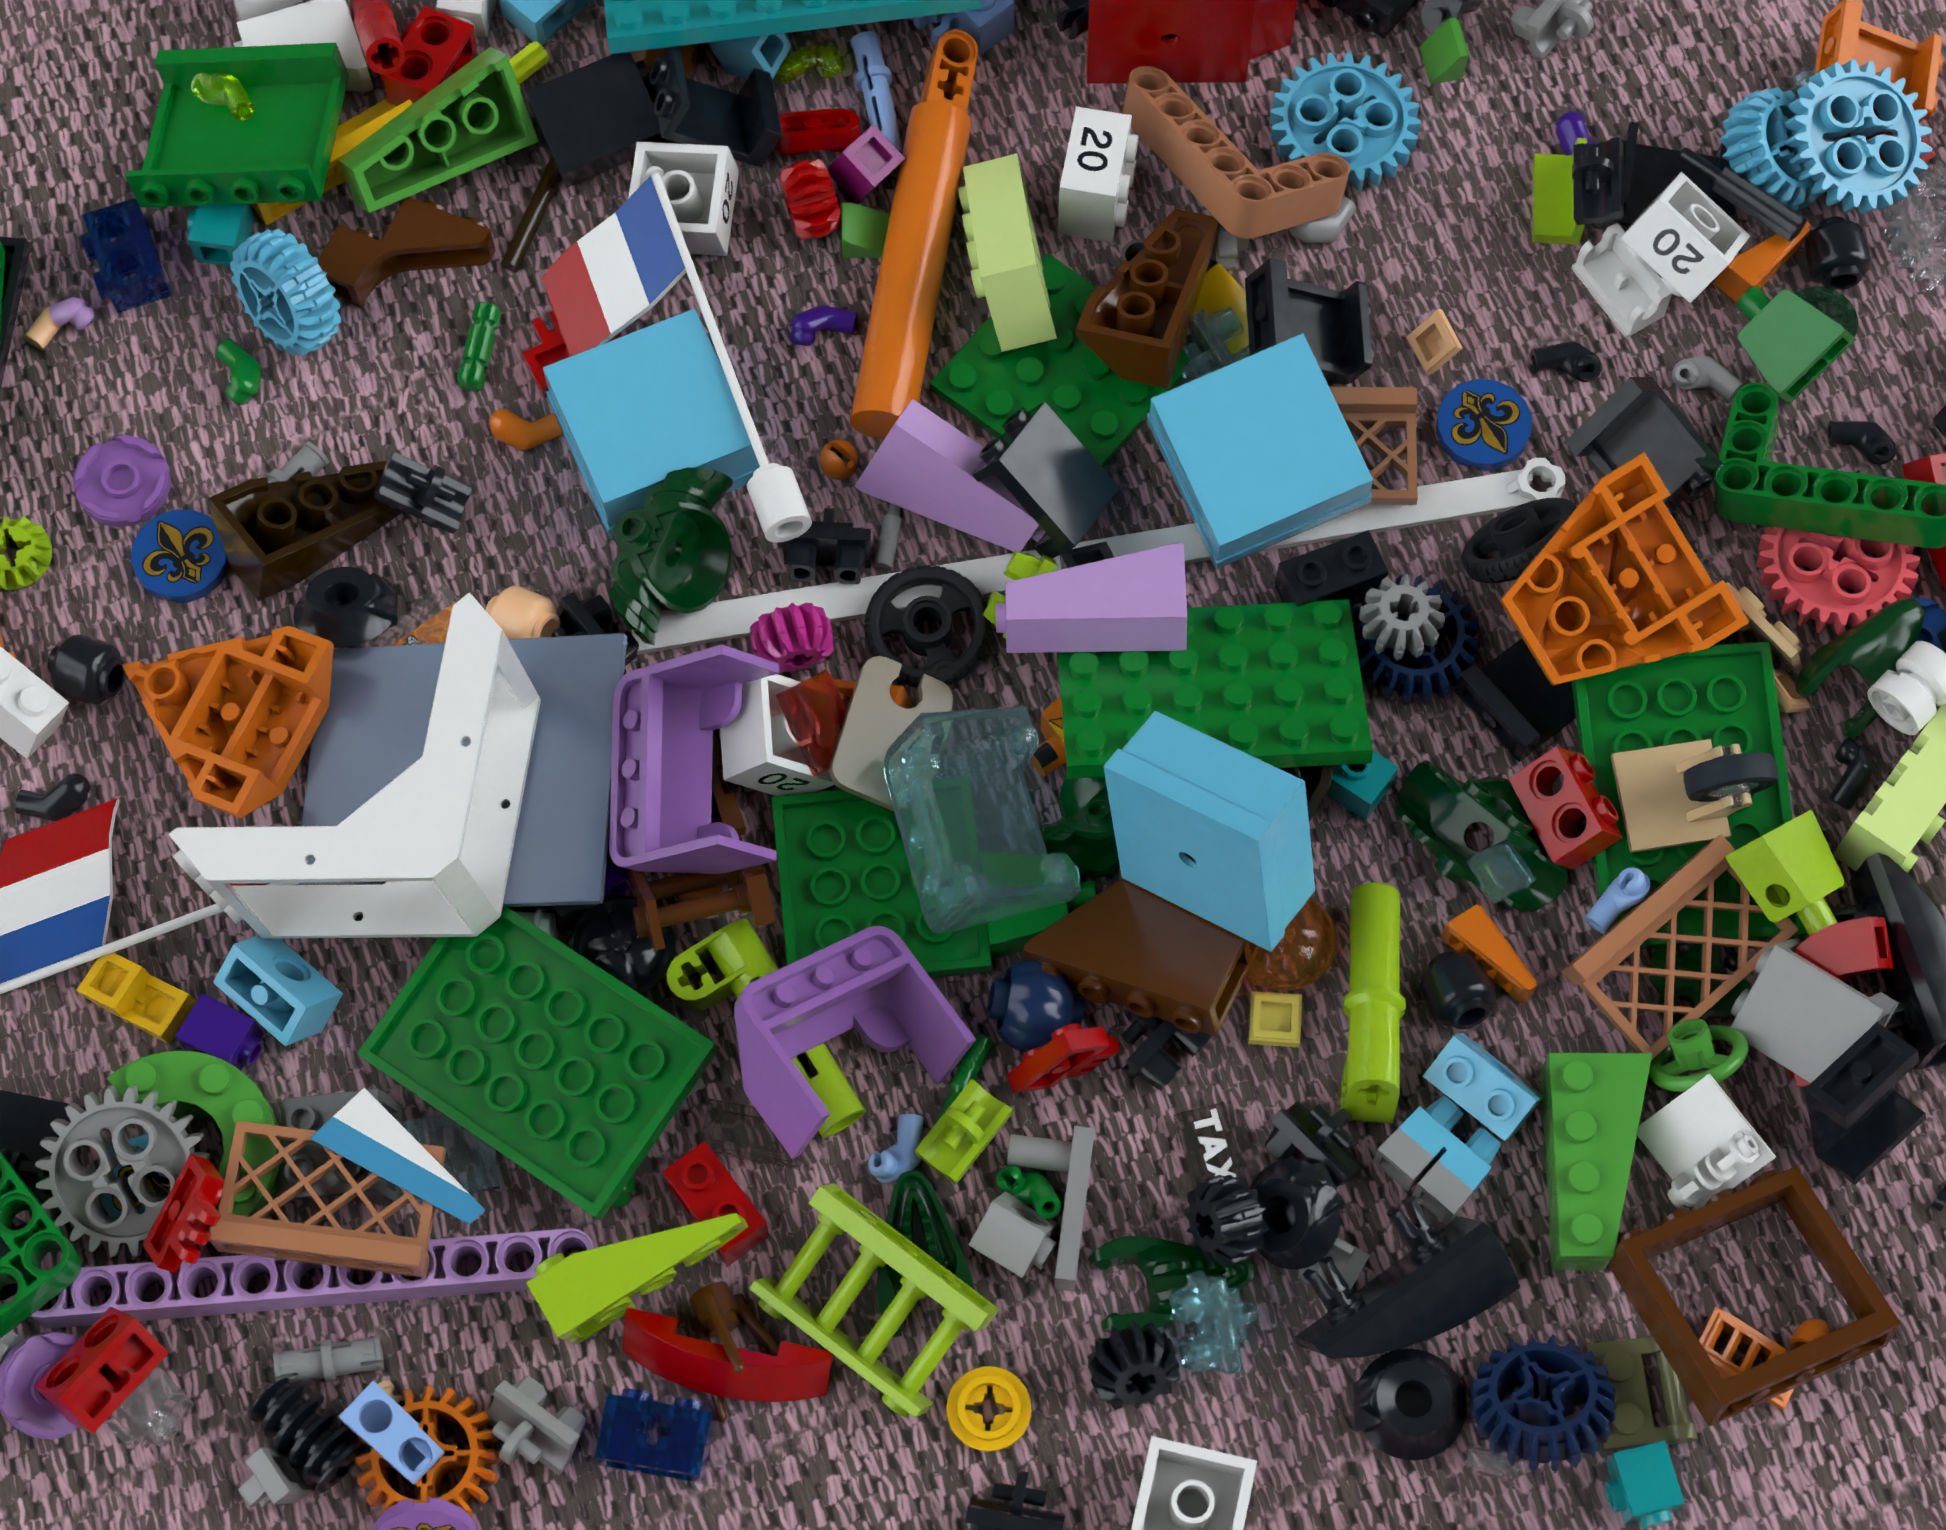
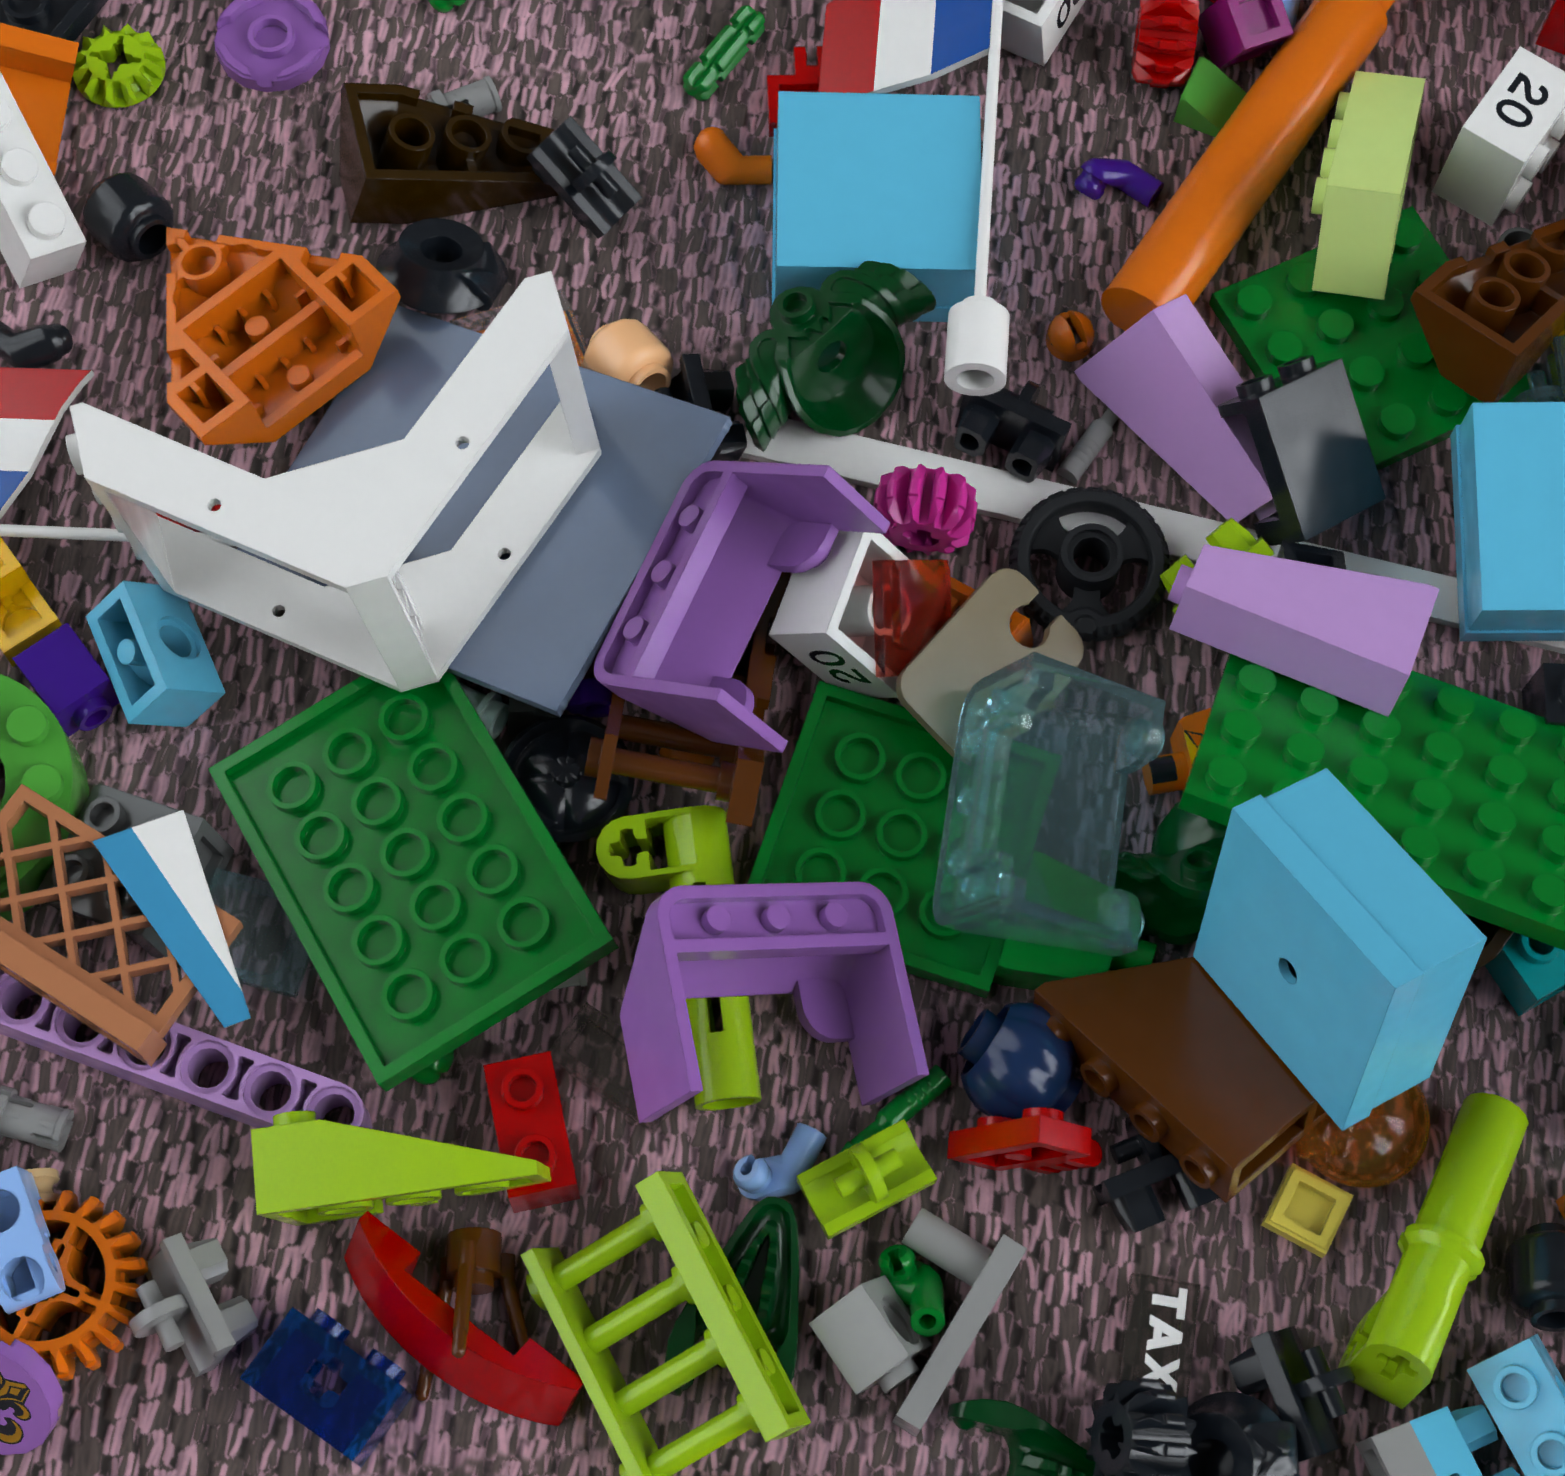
camera: 20 degrees right, 0 degrees up
blue tile [131,510,228,603] -> none

